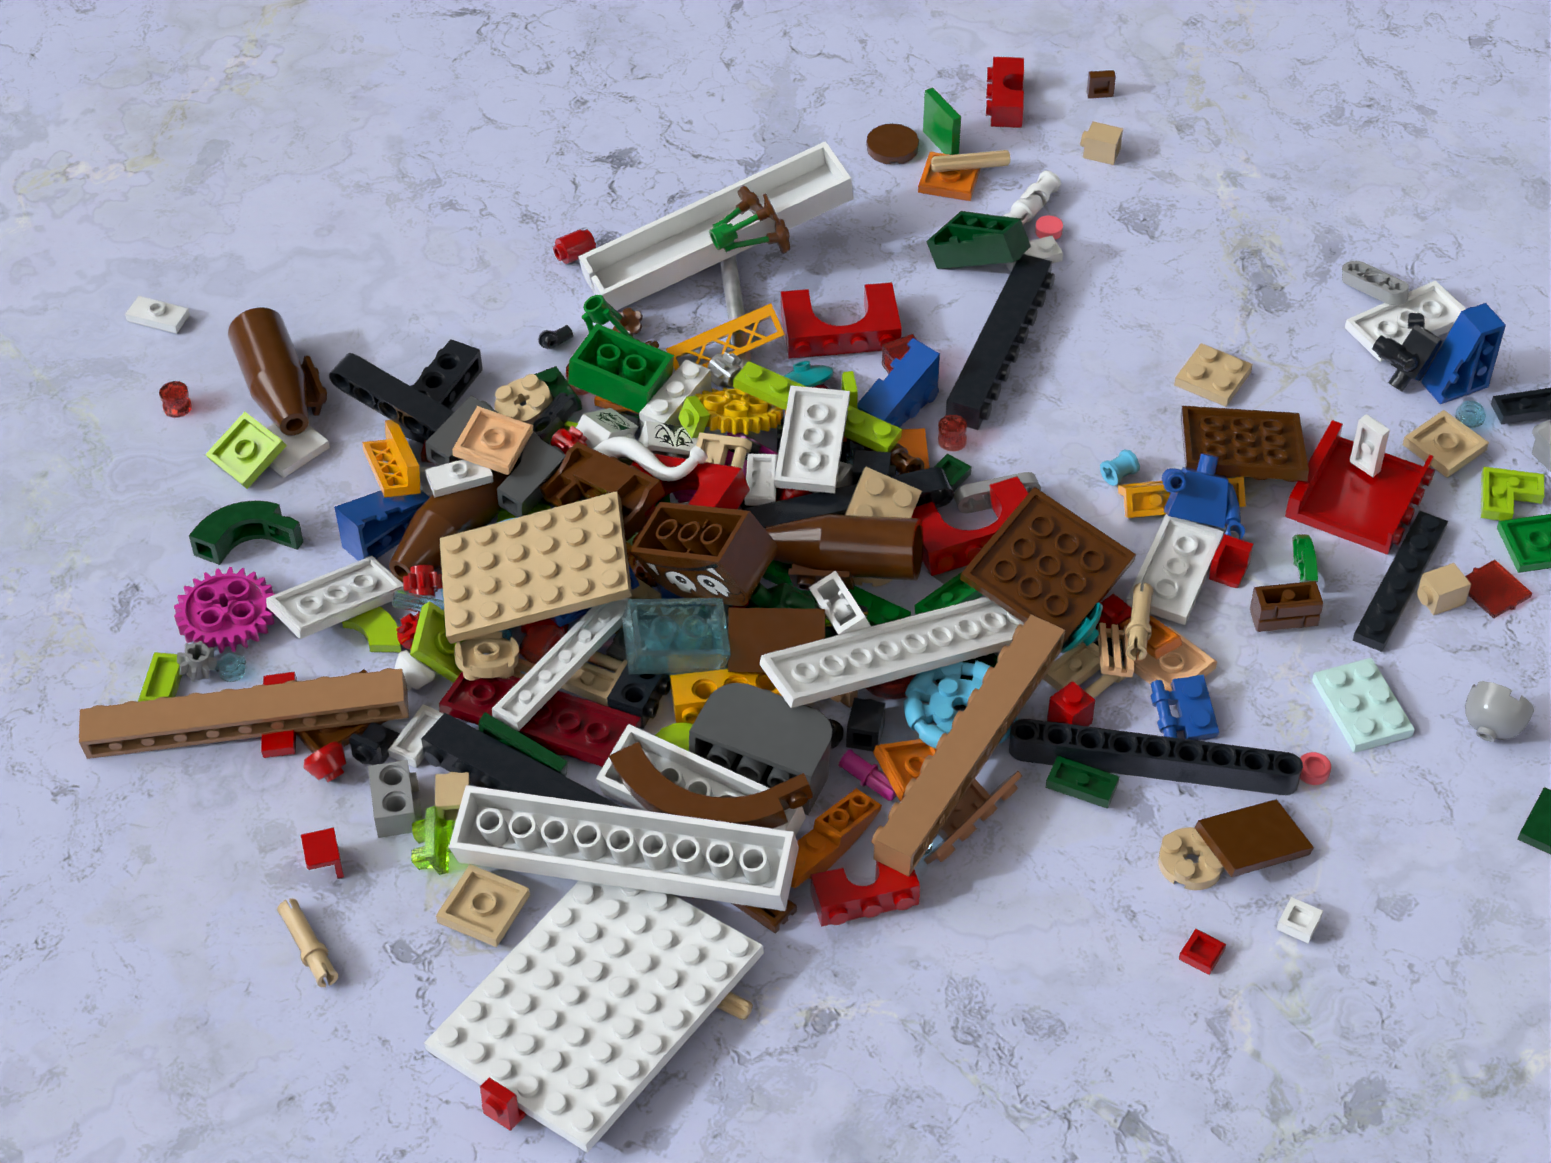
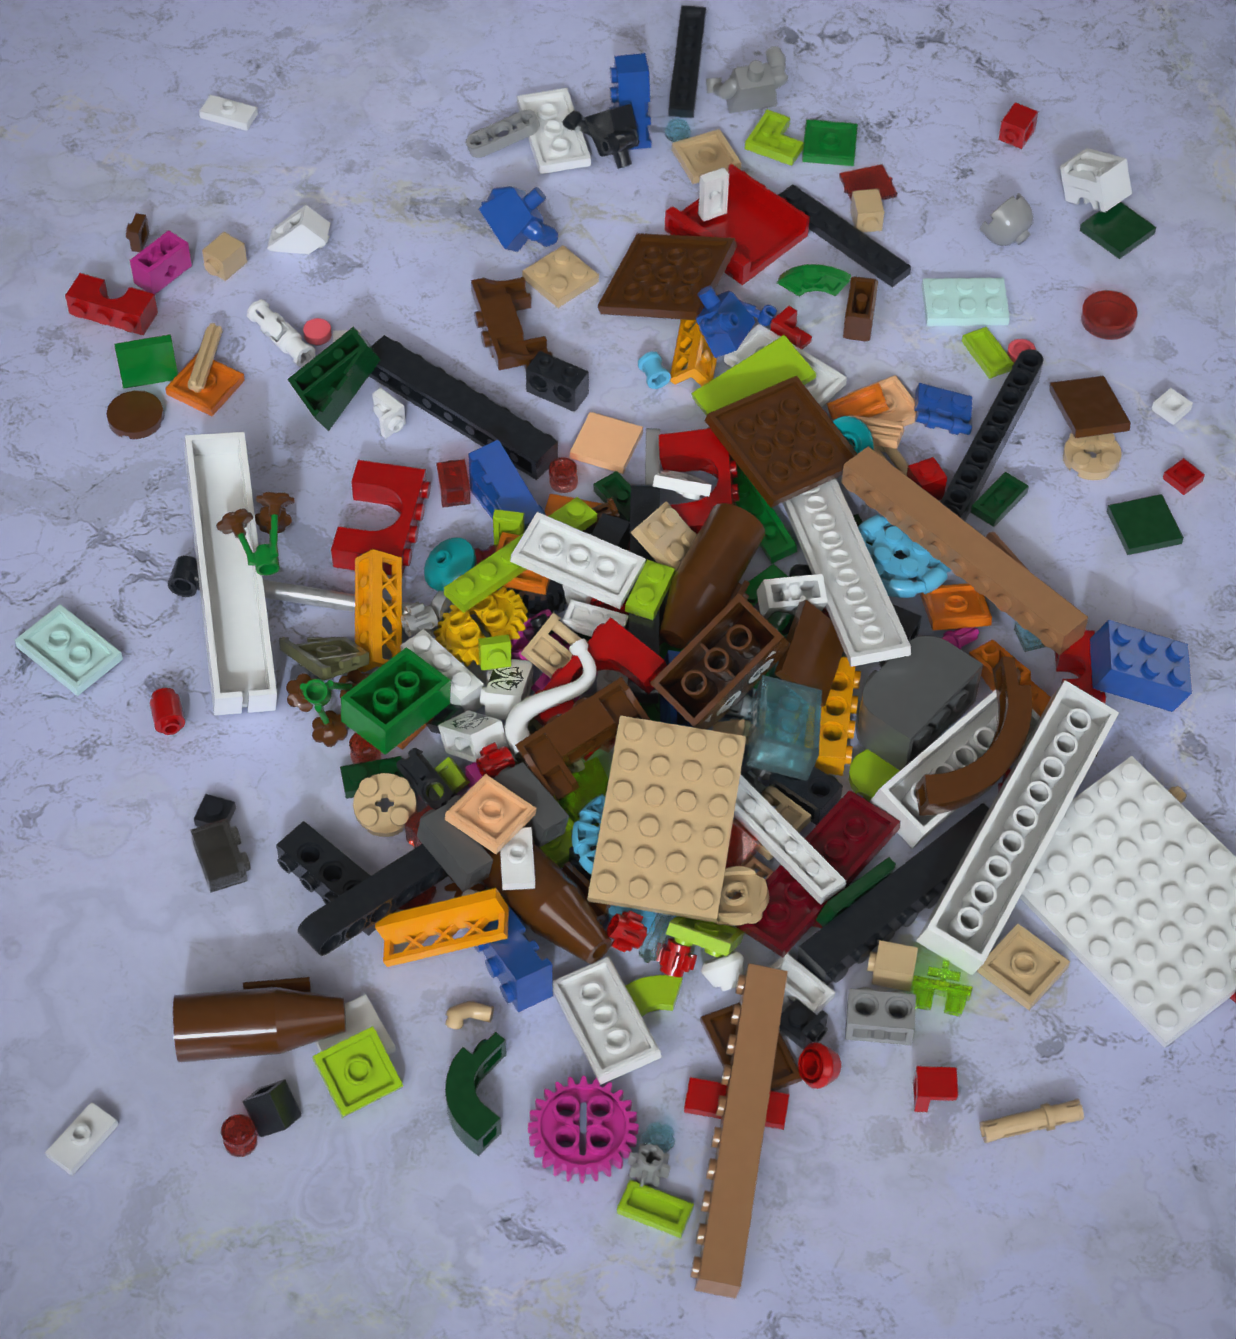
camera: 75 degrees left, 5 degrees up
black arm [538,325,574,349] -> none
tan pin [1126,583,1153,660] -> none
none -> light aqua plate [15,604,123,696]
none -> dark pink brick [130,230,192,294]
none -> clear smoke brick [190,818,251,893]
none -> black plate [194,794,236,834]
none -> white plate [199,95,258,131]
none -> black panel [242,1079,302,1137]
none -> white slope [267,205,330,254]
none -> olive wing [279,637,369,680]
none -> white bracket [372,388,406,439]
none -> tan arm [446,1001,494,1029]
none -> reddish brown bracket [471,277,553,371]
none -> blue torso [479,186,558,252]
none -> black brick [526,351,589,412]
none -> light nougat tile [570,412,643,474]
none -> lime plate [625,560,675,620]
none -> white wing [653,470,712,500]
none -> lime tile [691,335,816,416]
none -> lime tile [961,327,1014,379]
none -> clear red piece [1081,290,1138,340]
none -> blue brick [1090,619,1192,712]
none -> dark green tile [1106,494,1184,555]

